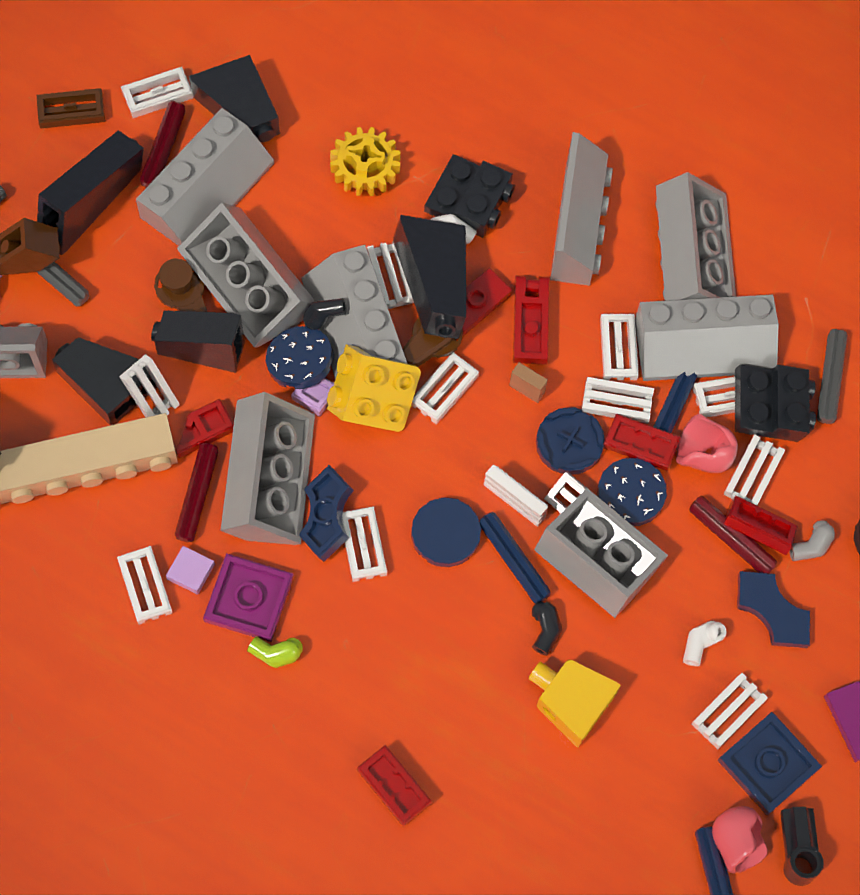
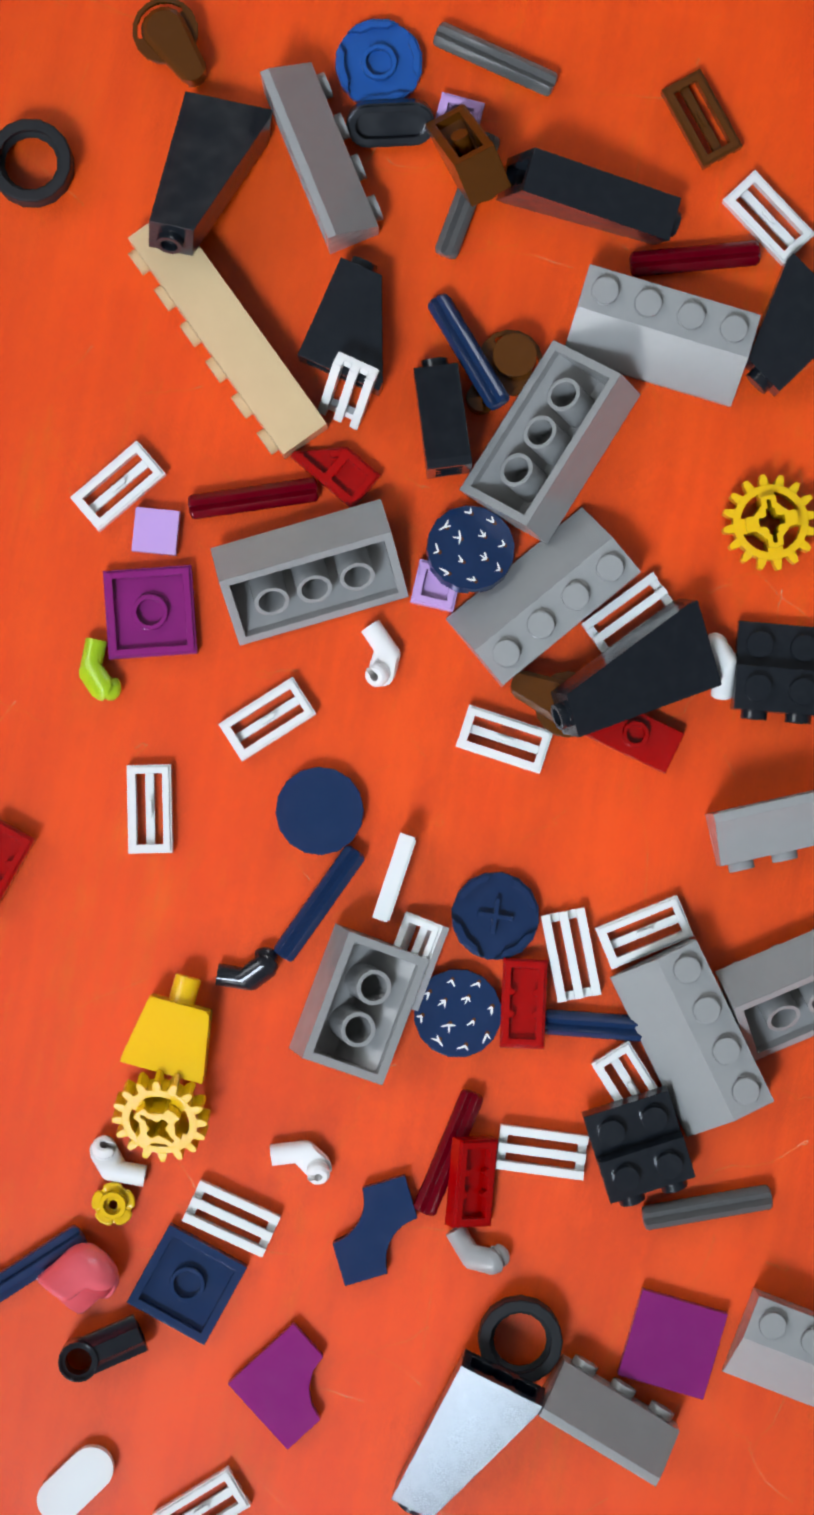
camera: 75 degrees right, 20 degrees up
dark blue tile [299,465,354,562] -> none
black arm [303,298,346,330] -> none
yellow bracket [327,344,421,432] -> none
medium nougat tile [509,362,548,403] -> none
red plate [513,275,549,365] -> none
coral hair [676,414,738,473] -> none
none -> white arm [90,1135,147,1187]
none -> yellow plate [91,1182,135,1226]
none -> yellow gear [112,1070,211,1162]
none -> white tile [126,764,174,854]
none -> white arm [361,620,401,687]
none -> dark blue axle [428,293,510,411]

